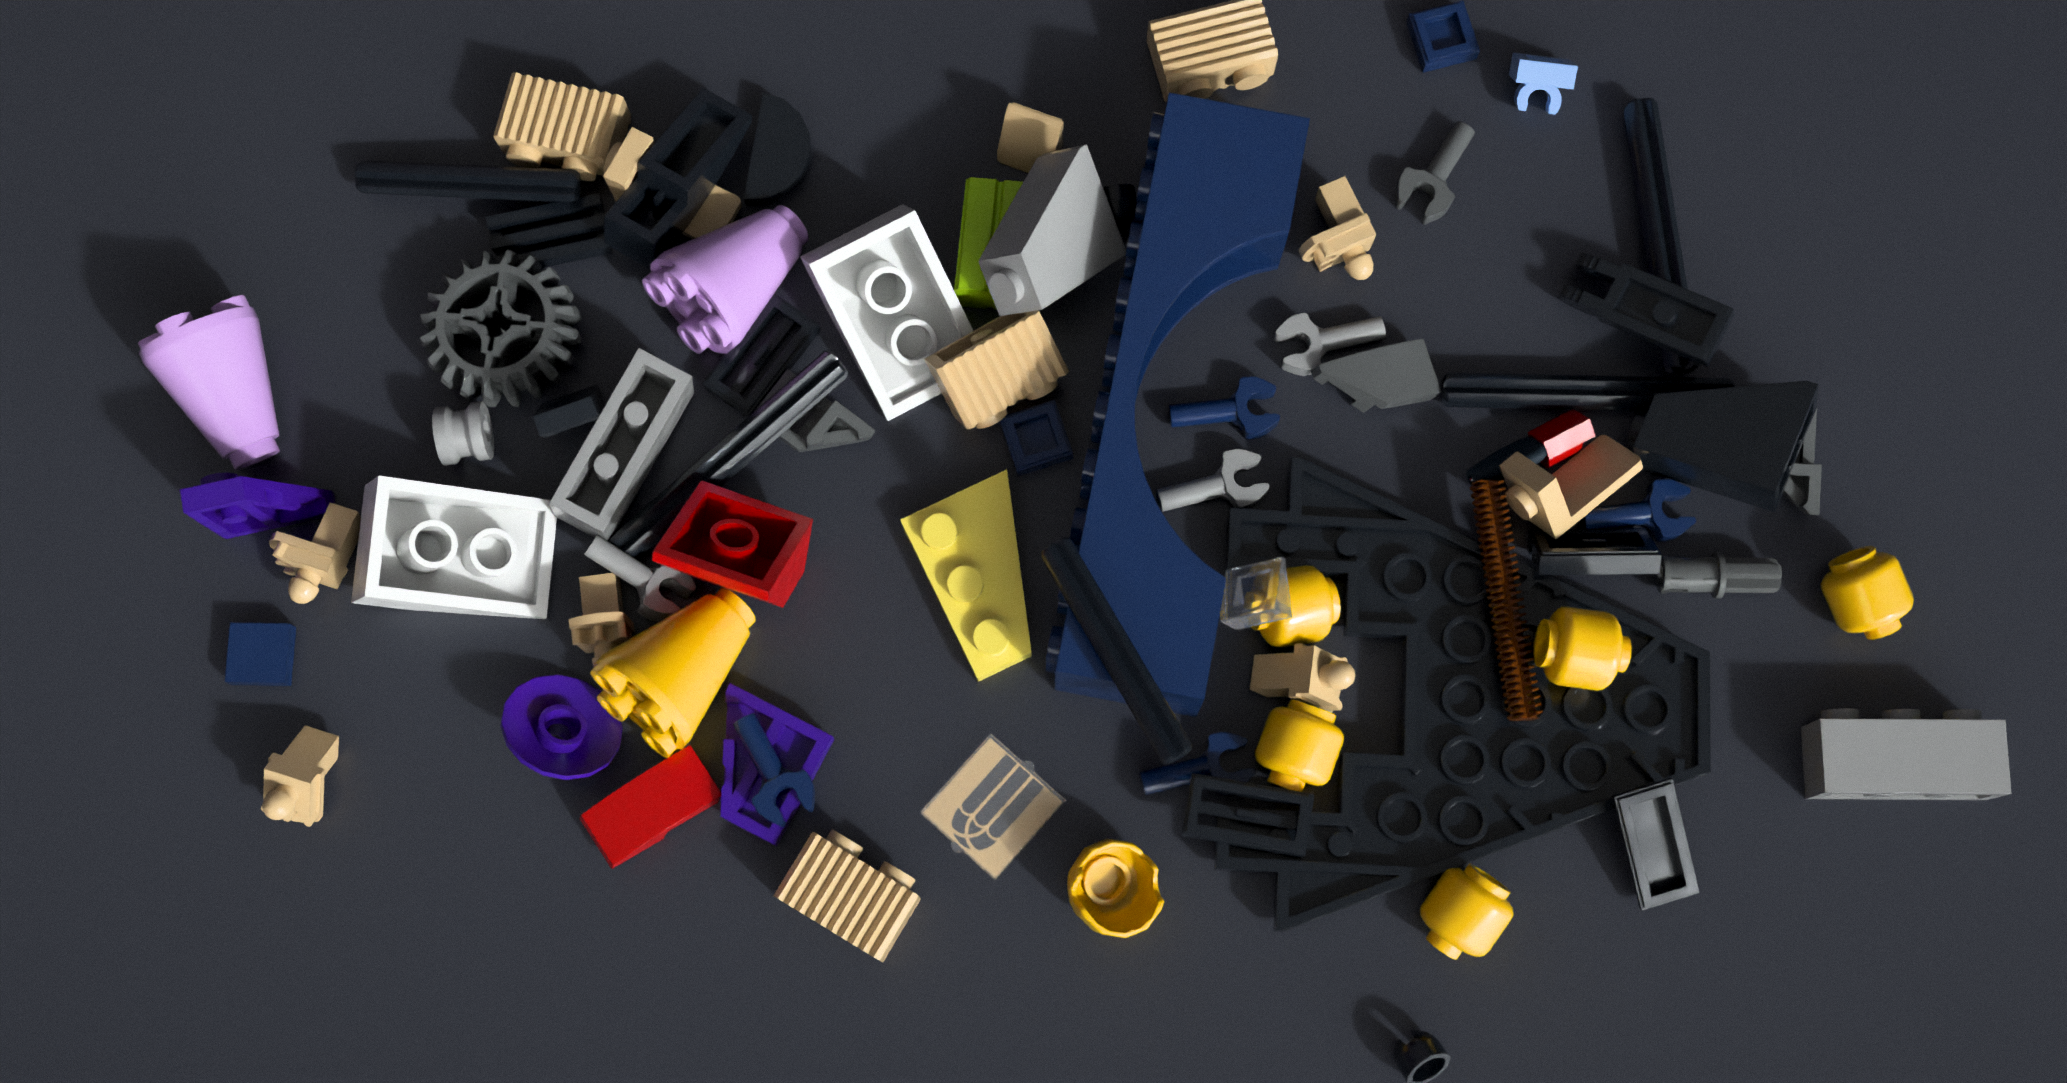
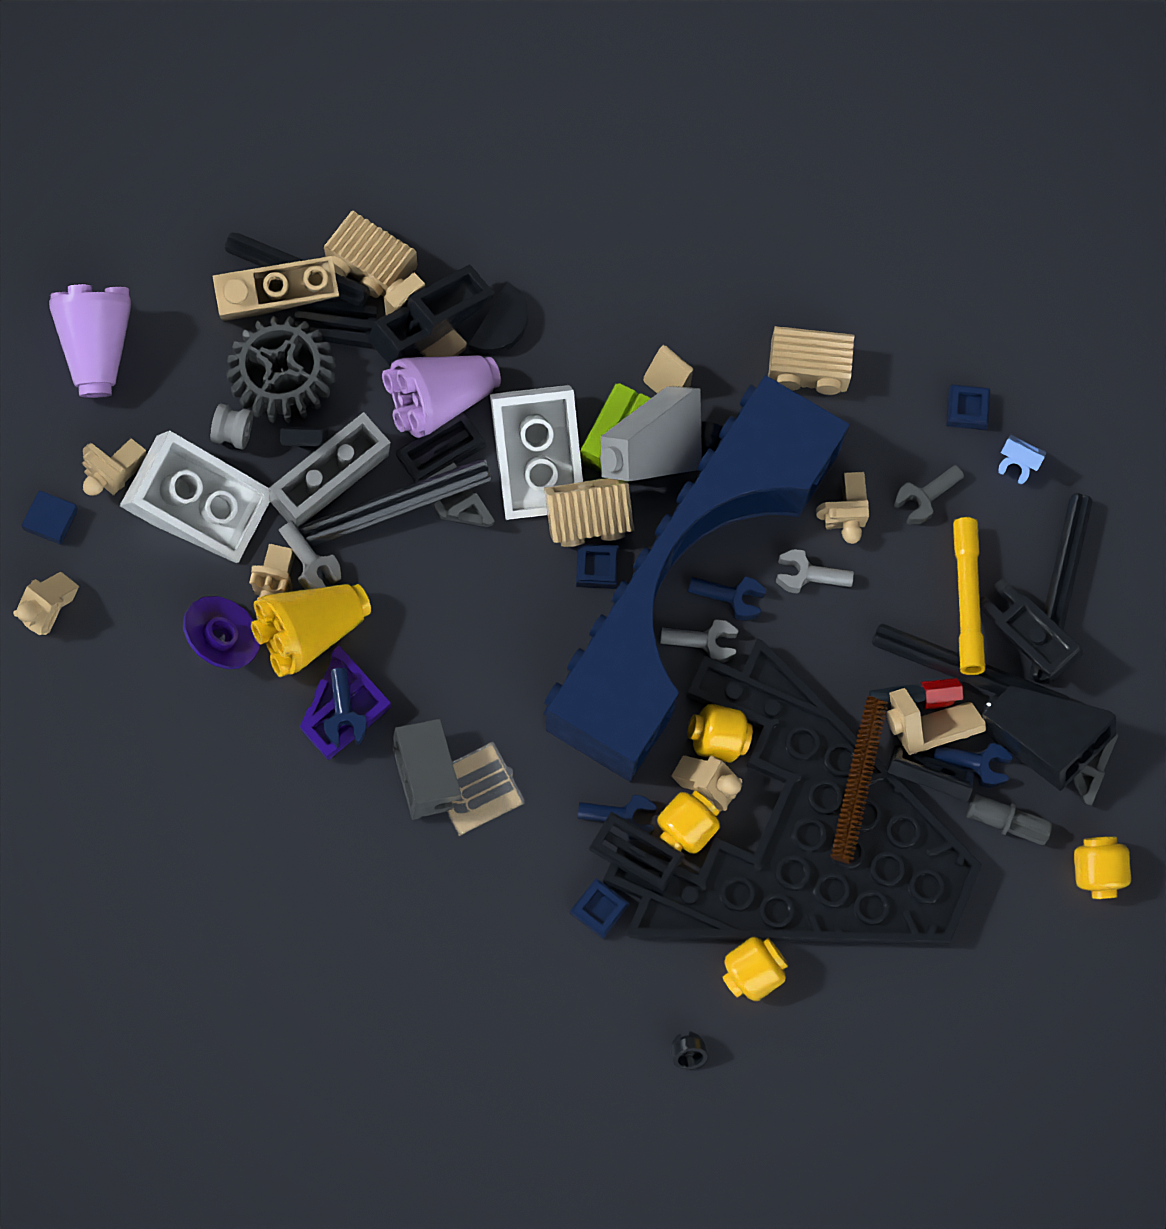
camera: 15 degrees right, 5 degrees down
dark purple wing [180,472,336,539] -> none
red slope [579,745,721,869] -> none
red slope [652,480,813,608] -> none
tan brick [773,829,921,963] -> none
light yellow wing [900,469,1032,682] -> none
black axle [1042,537,1192,765] -> none
yellow hair [1067,839,1164,938] -> none
clear slope [1220,557,1293,630] -> none
dark grey slope [1311,338,1441,413] -> none
yellow head [1533,606,1632,691] -> none
tile [1612,778,1700,911] -> none
light grey brick [1801,708,2012,800] -> none
none -> tan slope [213,256,339,321]
none -> dark grey hinge [392,719,461,820]
none -> dark blue tile [570,878,630,939]
none -> yellow piece [953,517,985,675]

